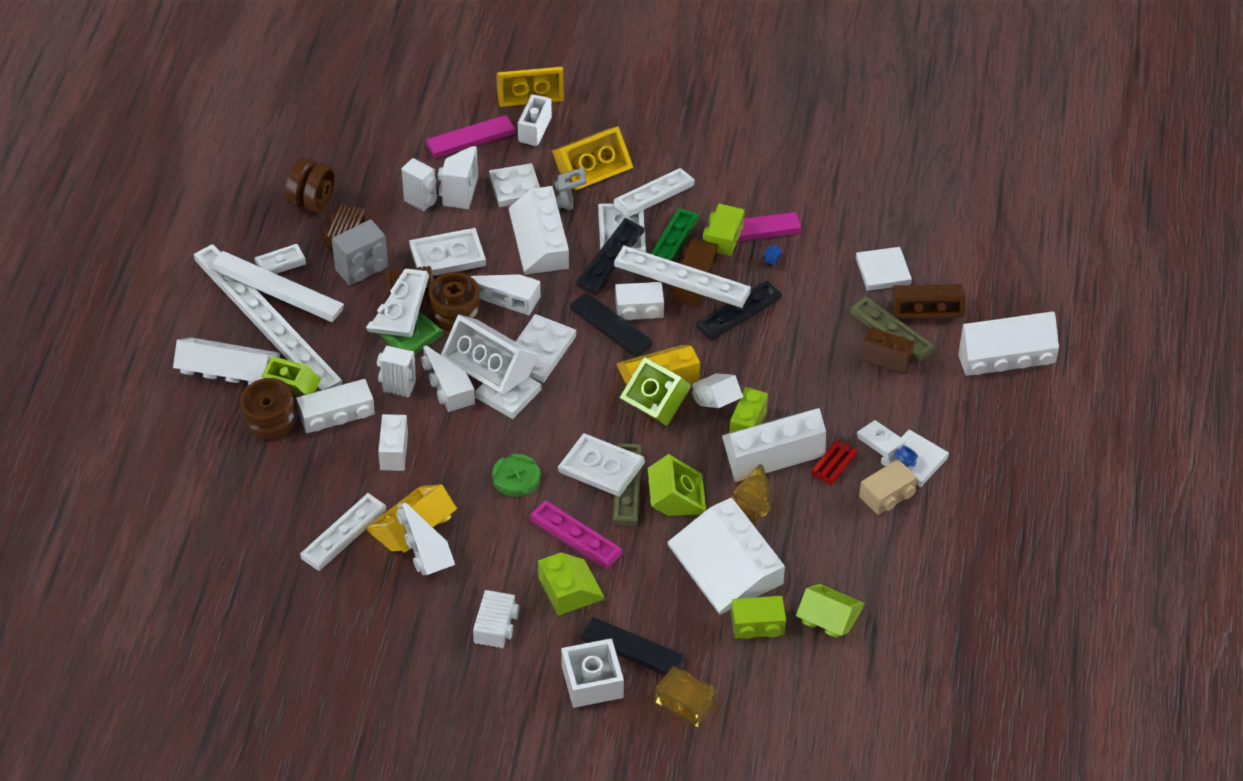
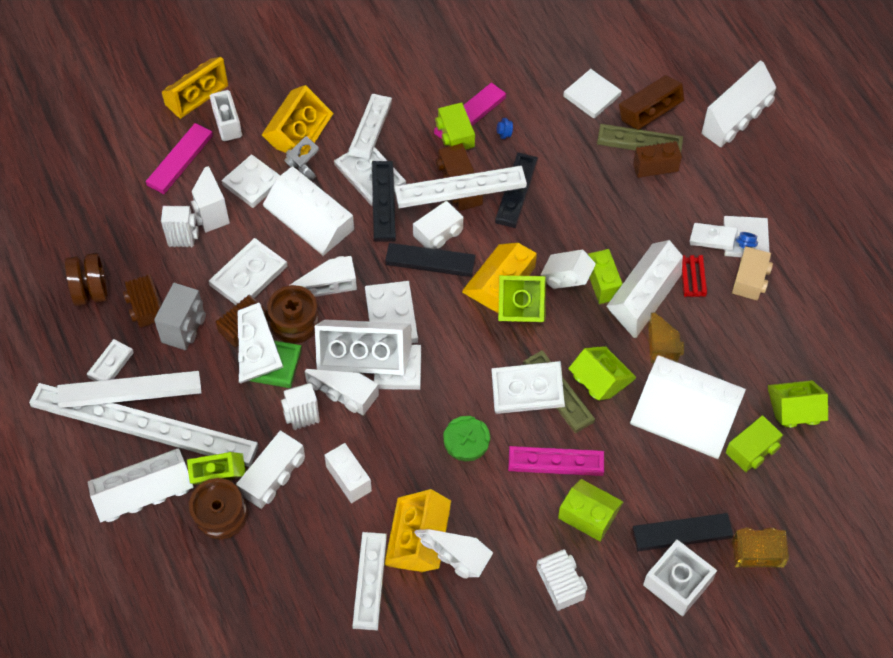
camera: 35 degrees left, 10 degrees up
green tile [651,208,699,262] -> none

